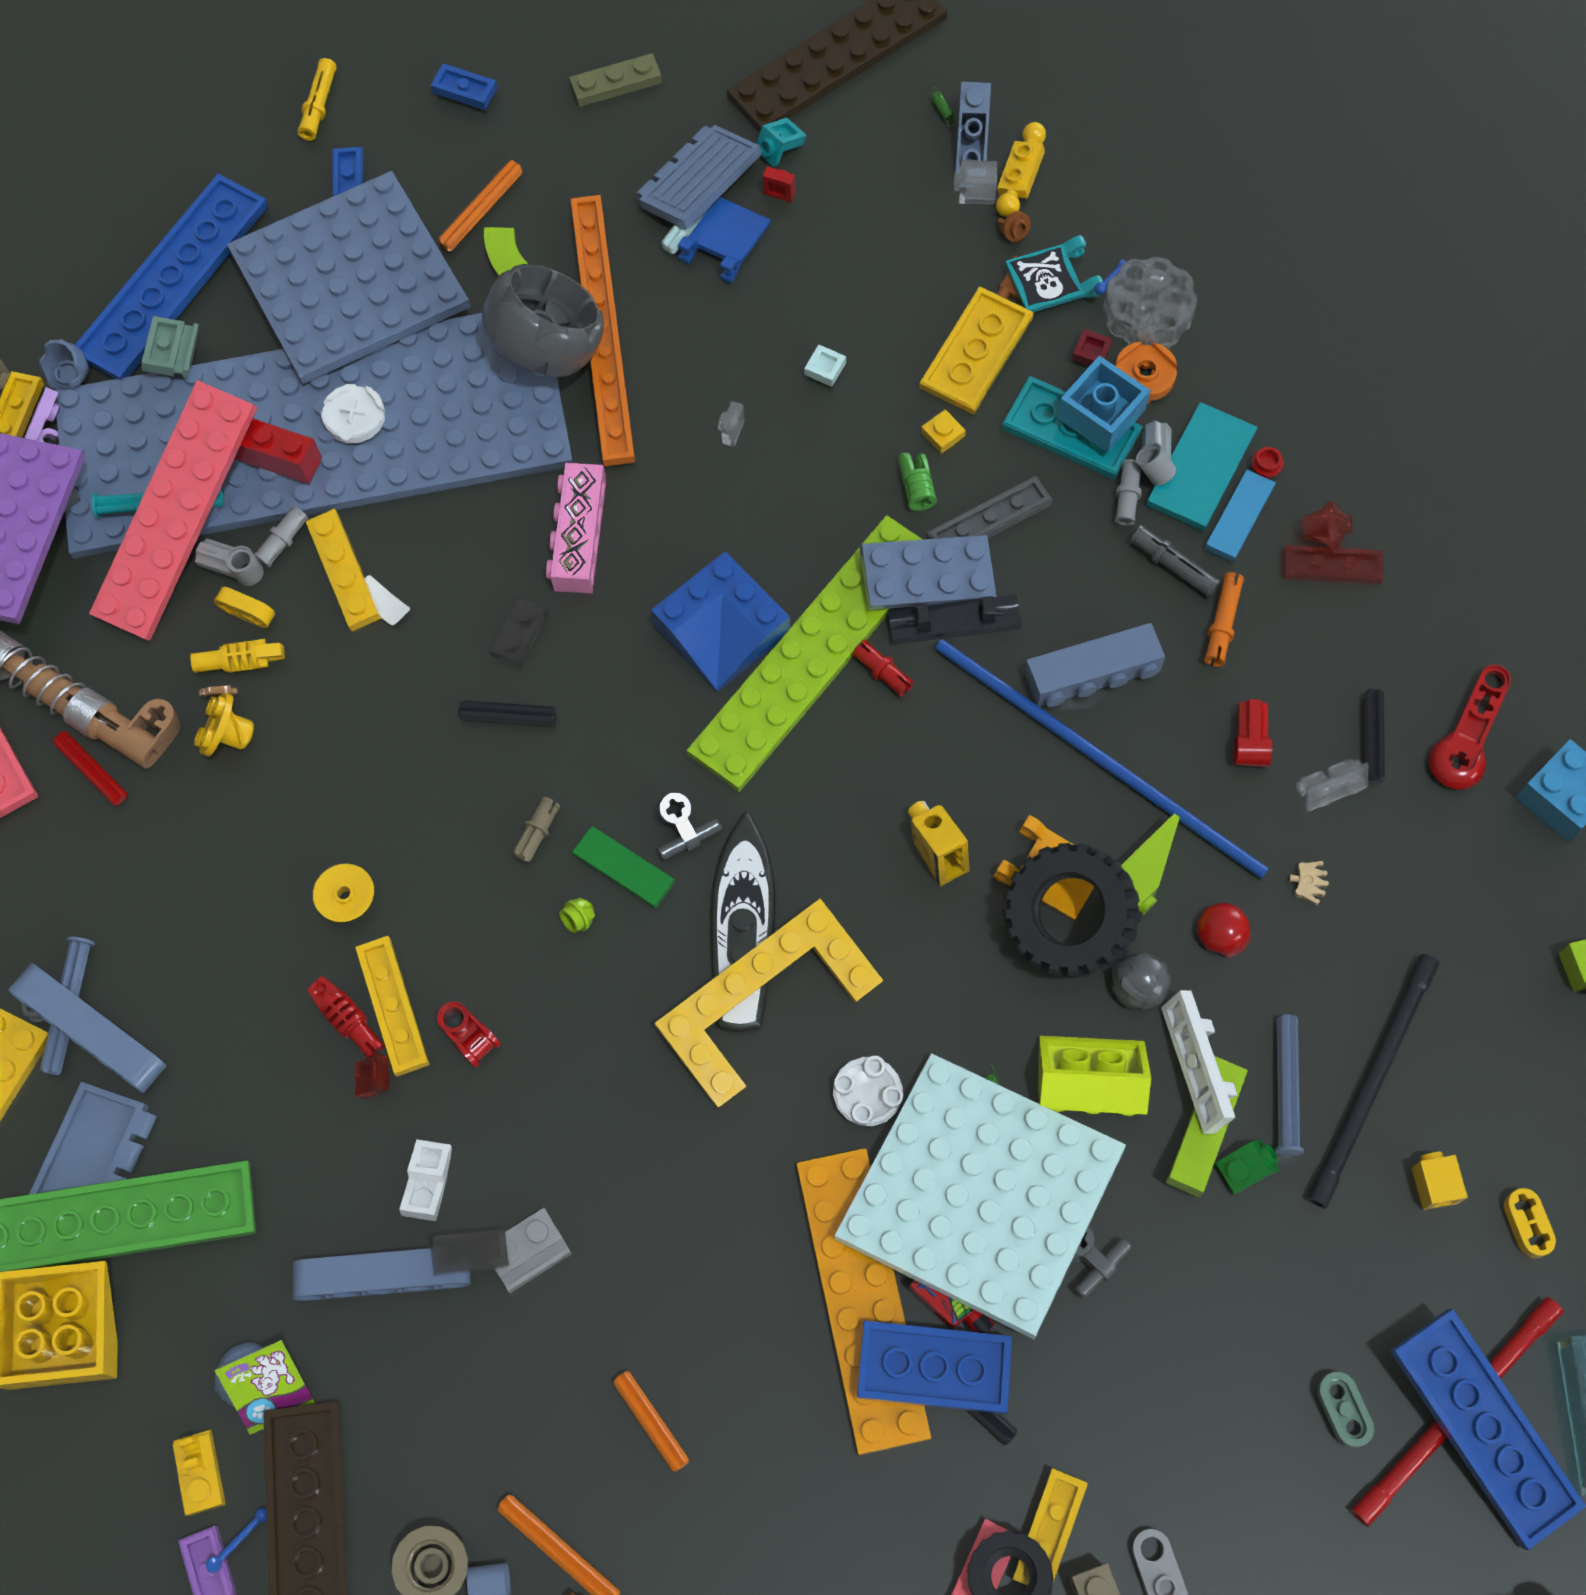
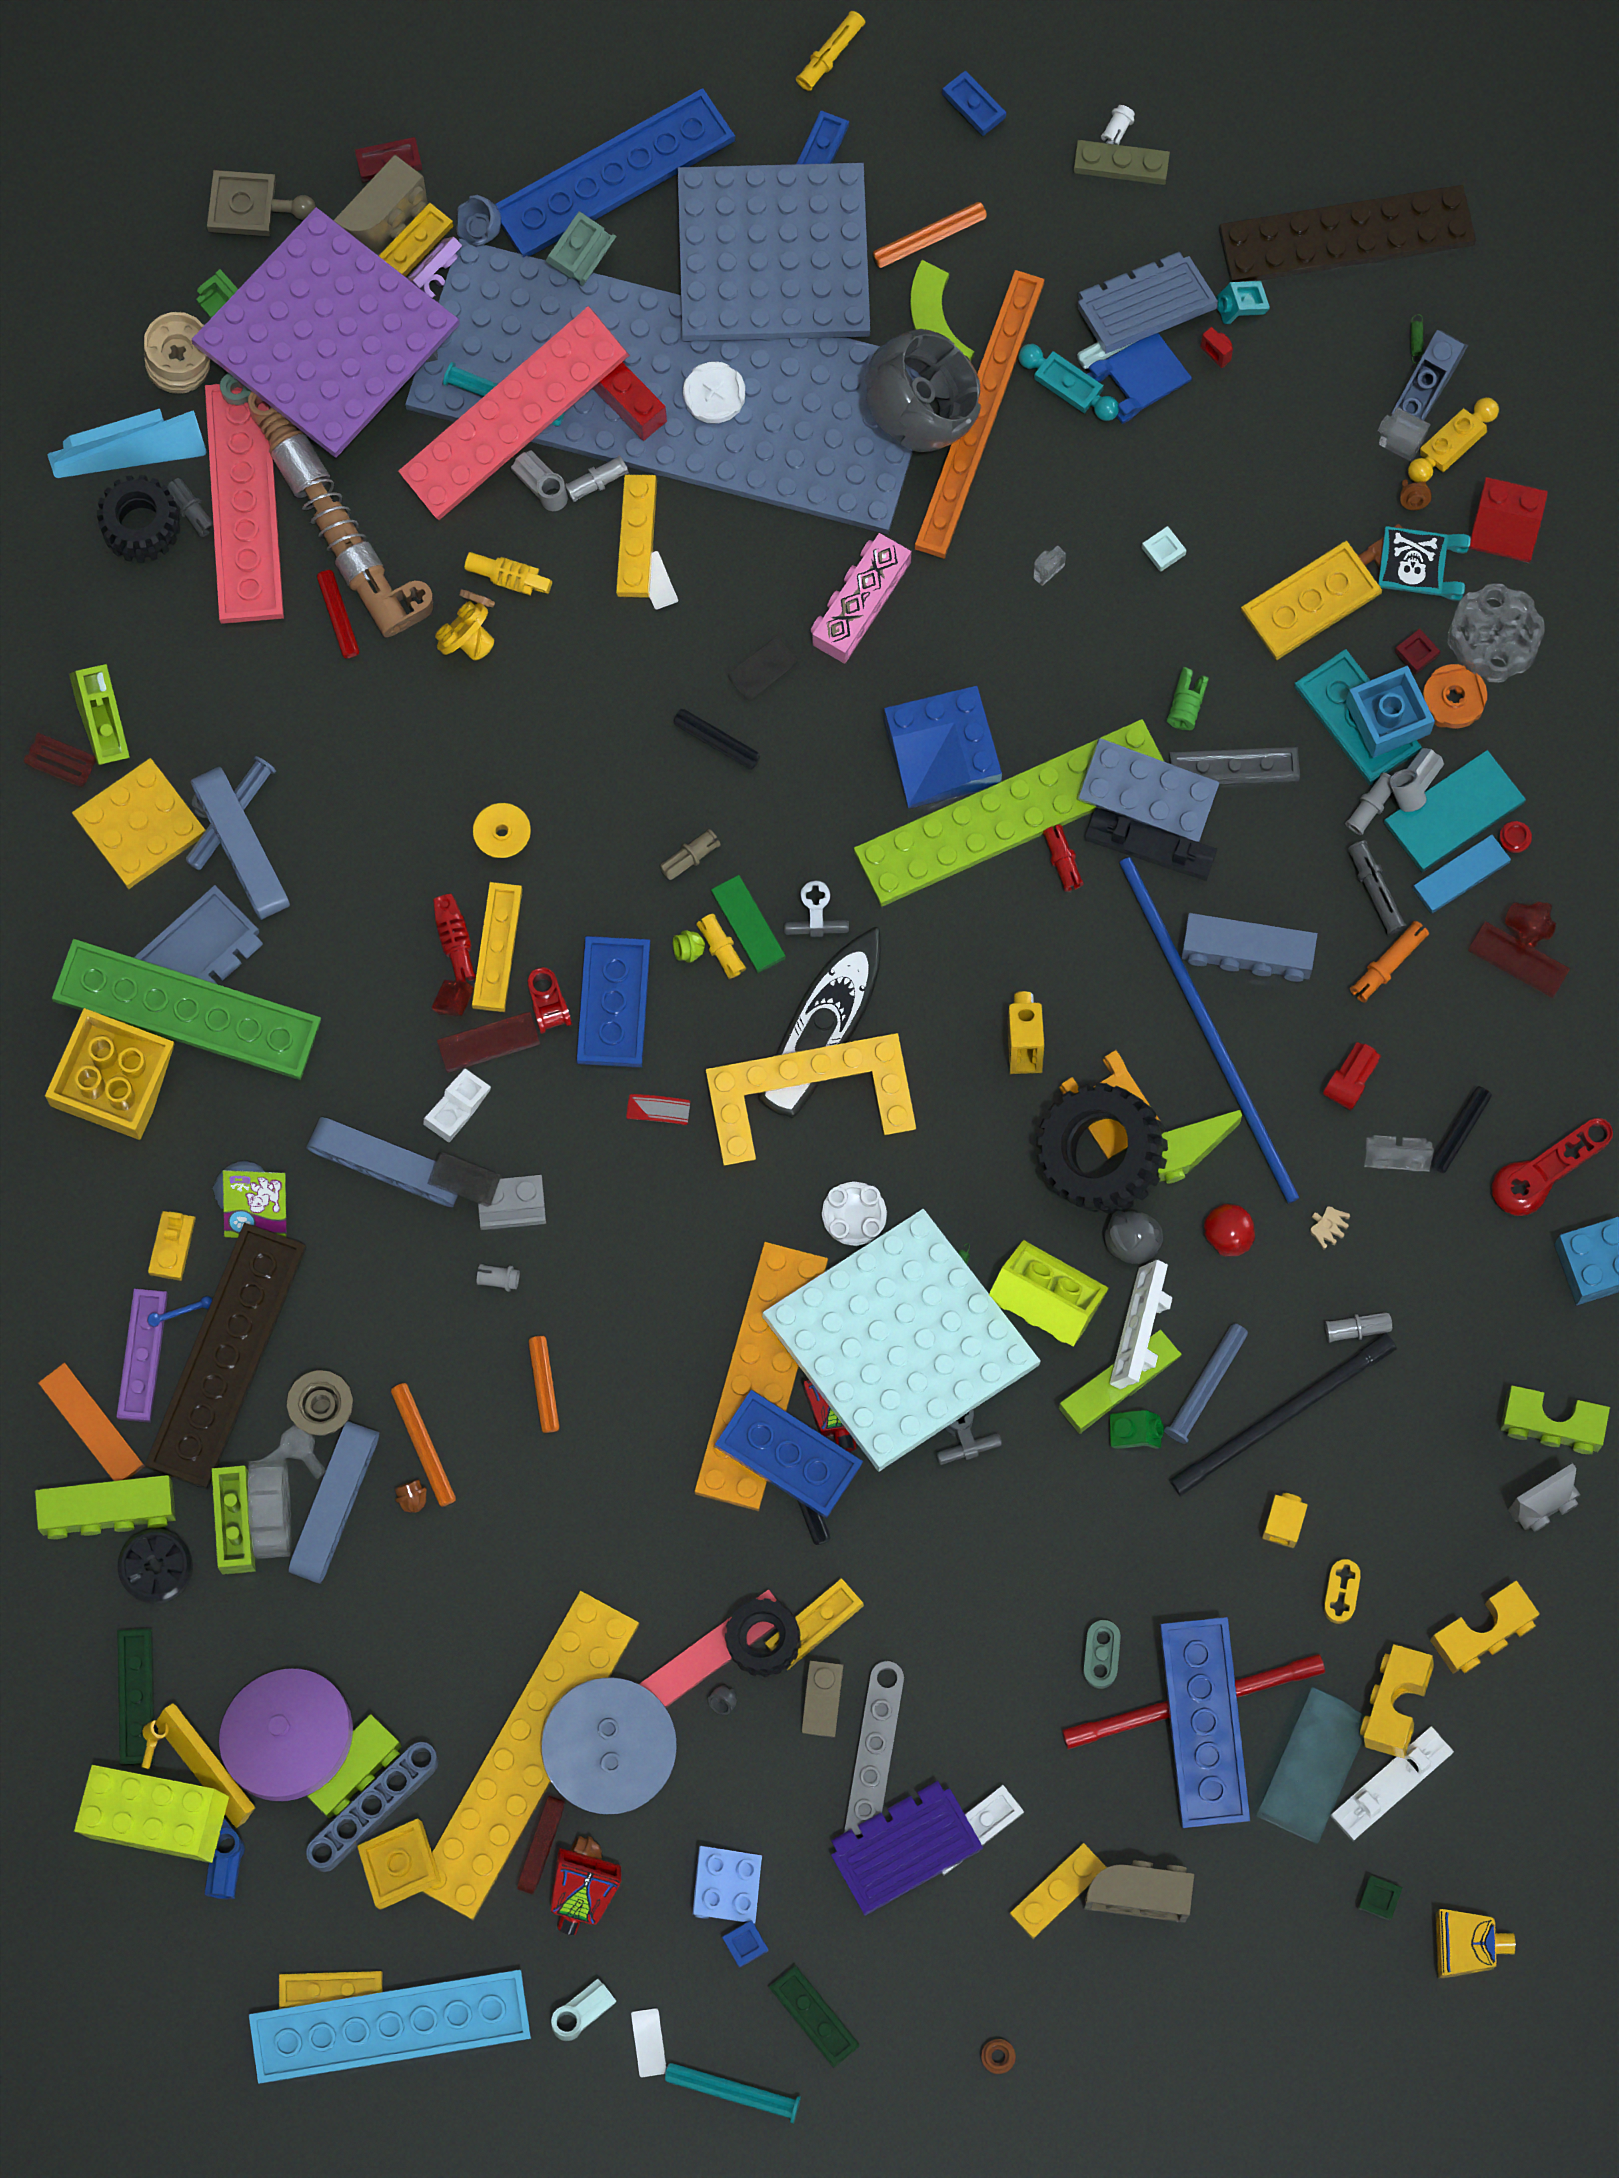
camera: 25 degrees right, 5 degrees up
yellow beam [213,587,275,628] -> none
yellow plate [921,409,966,454] -> none
blue hinge [1094,259,1127,295] -> none
none -> clear red tile [437,1012,540,1073]
none -> light grey pin [477,1264,520,1292]
none -> blue plate [577,936,651,1067]
none -> sticker [626,1094,690,1125]
none -> yellow pin [696,914,746,979]
none -> teal plate [1018,344,1119,421]
none -> white pin [1101,105,1135,145]
none -> light grey axle [1325,1313,1392,1343]
none -> red slope [1468,477,1548,563]

